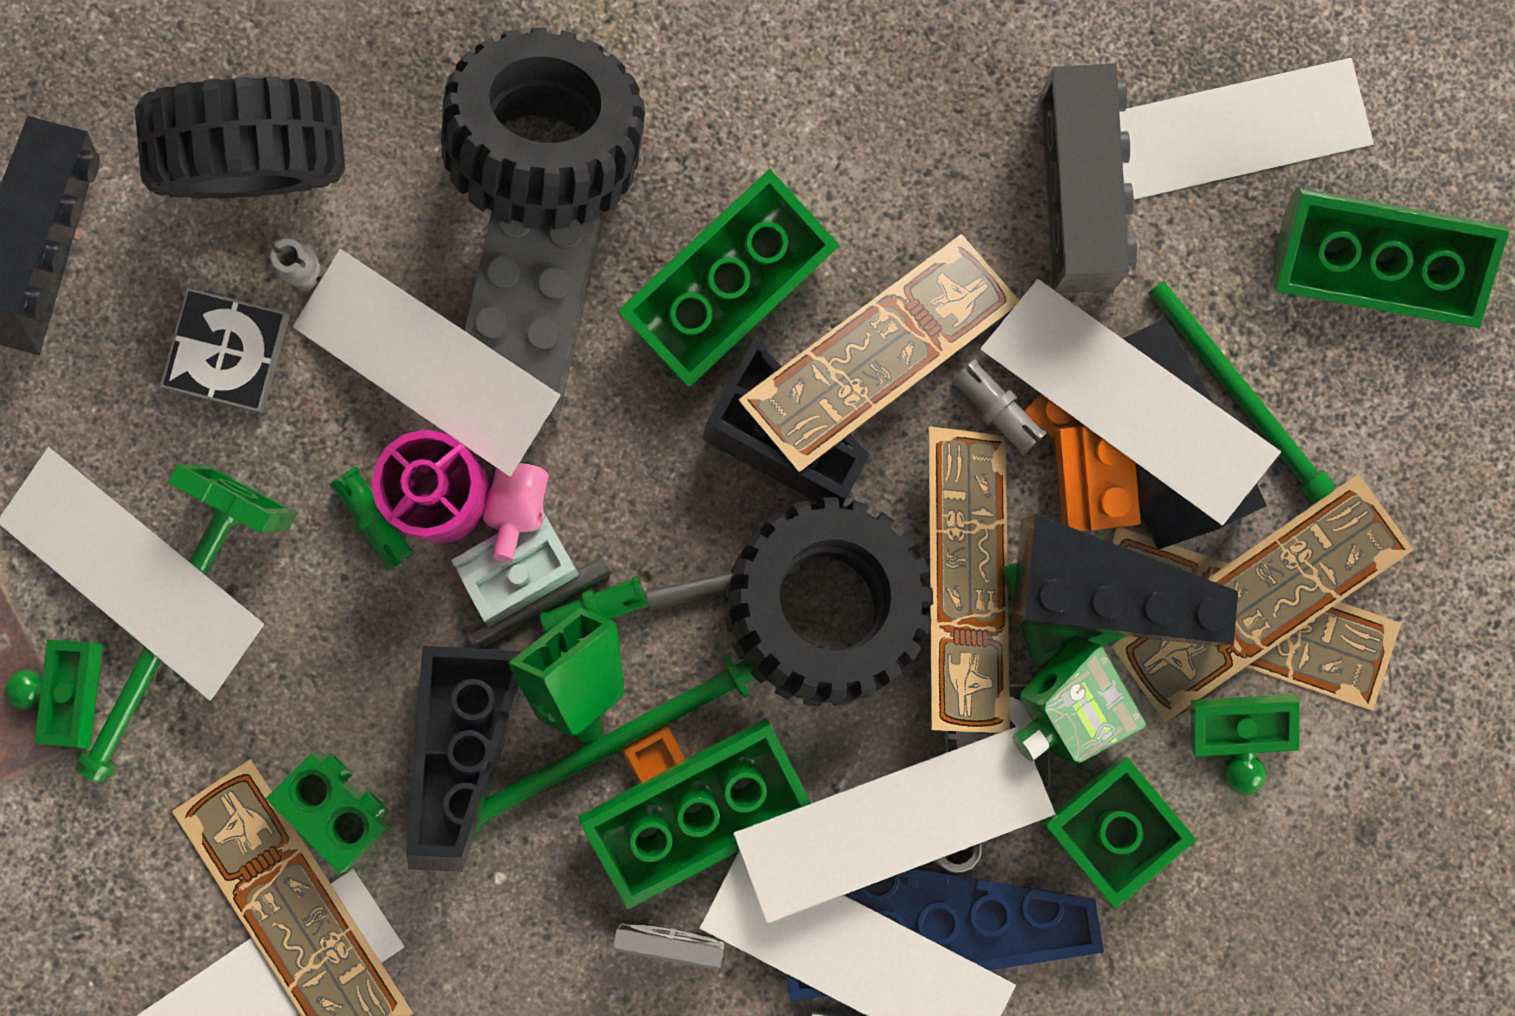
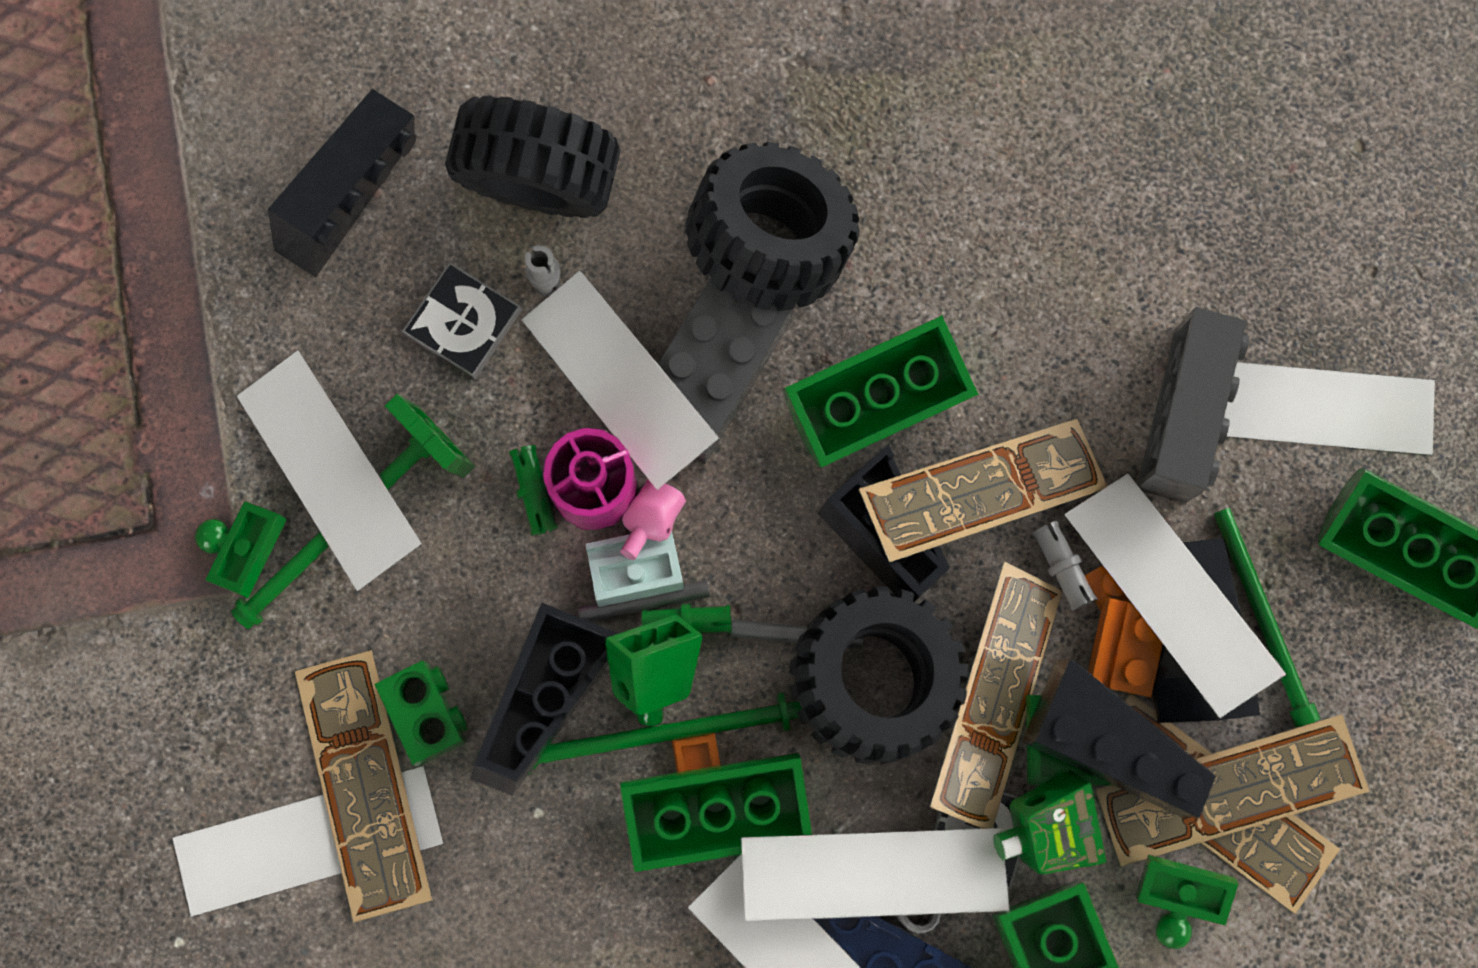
camera: 15 degrees right, 5 degrees down
light grey tile [613,920,725,970] -> none

